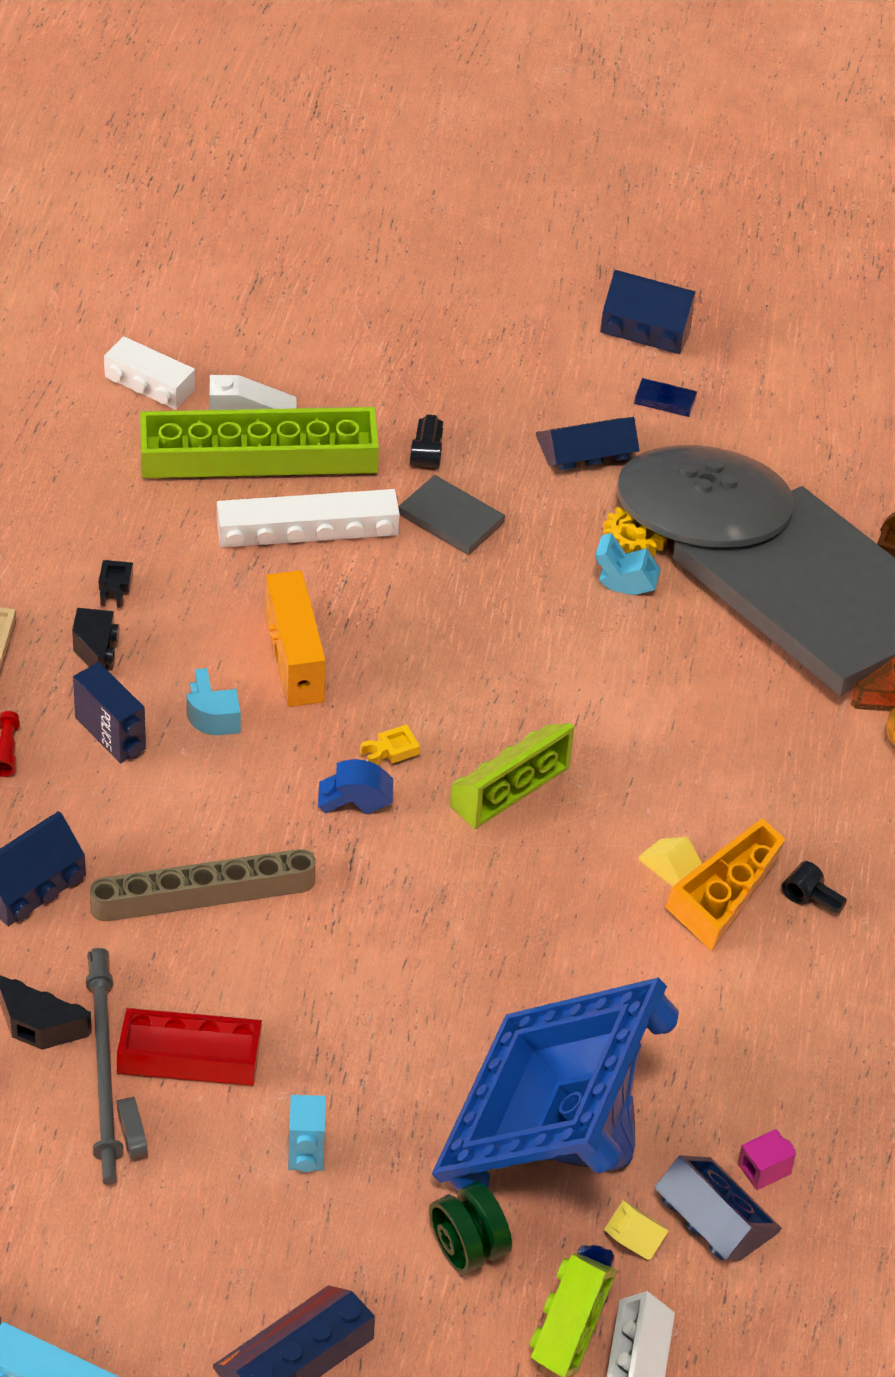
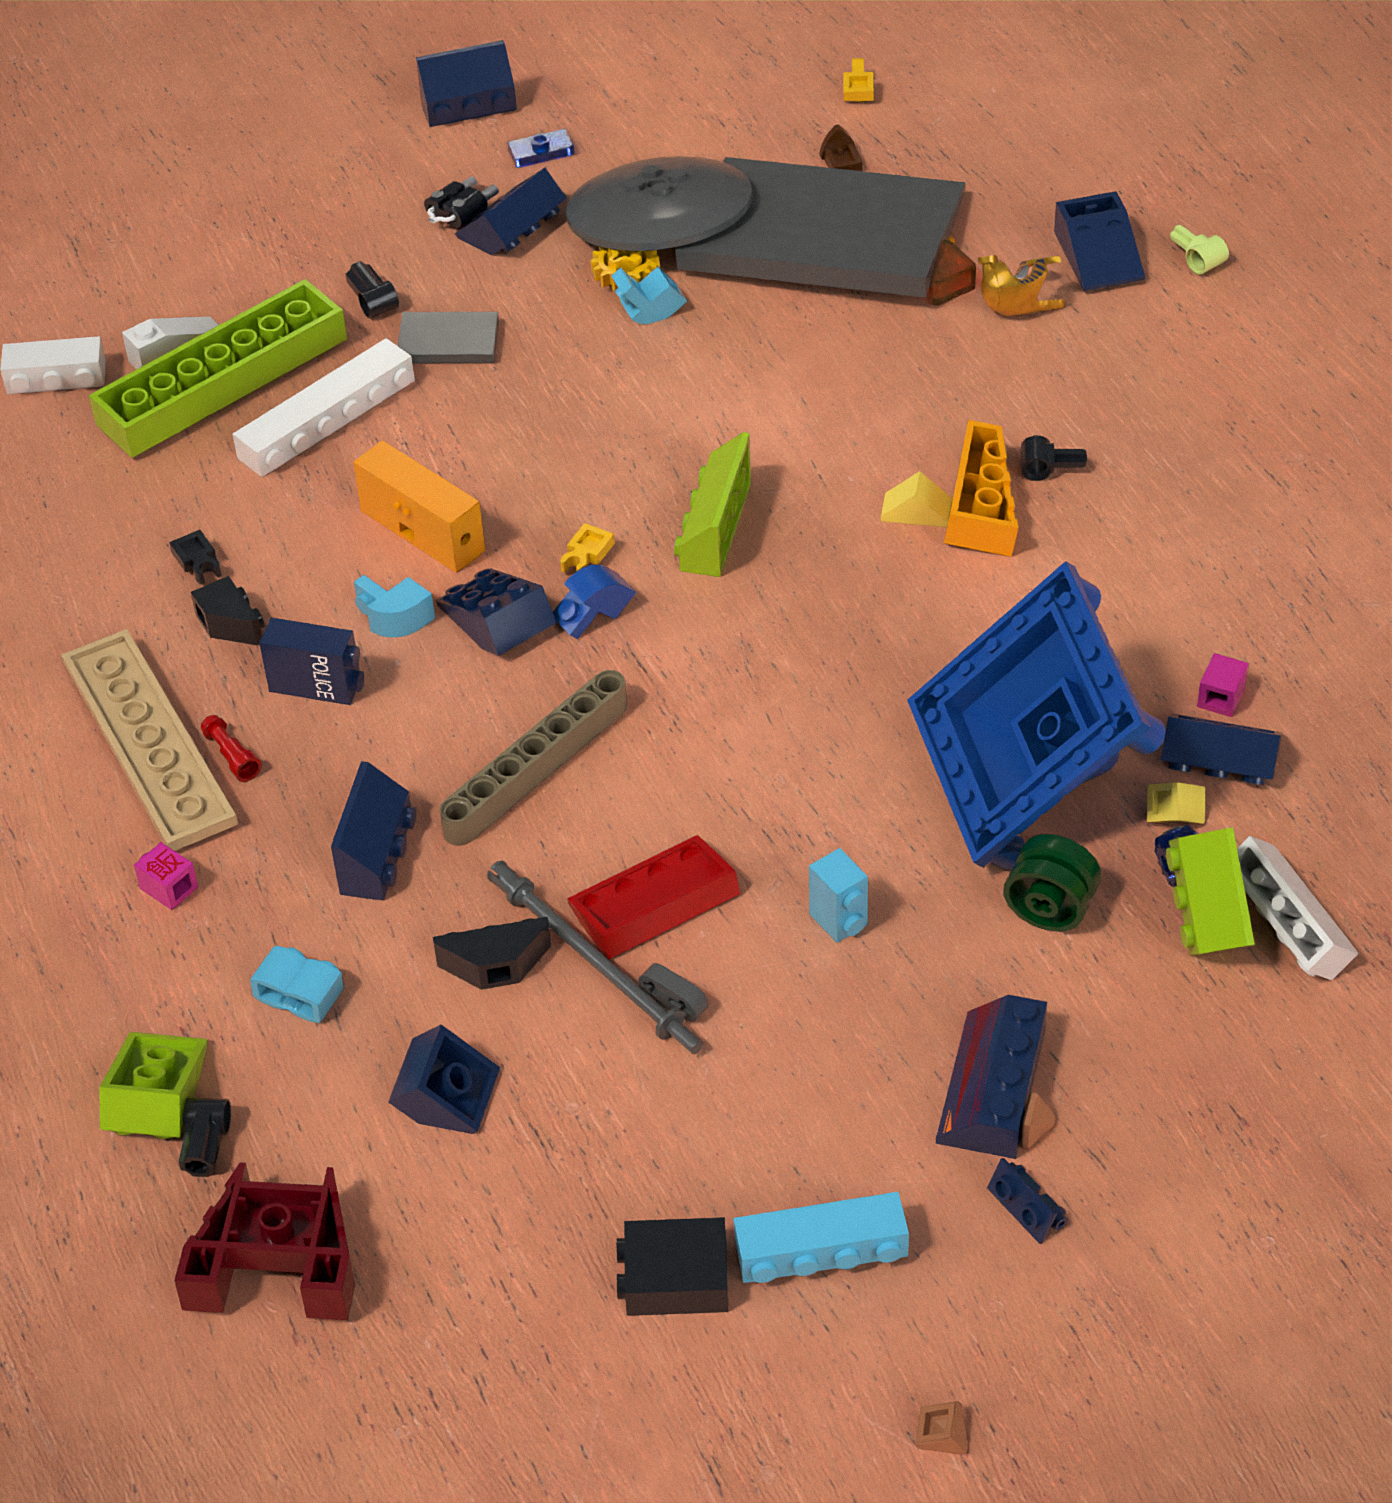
camera: 30 degrees left, 0 degrees up
none -> black piece [424,176,499,228]
none -> dark blue slope [435,568,556,655]

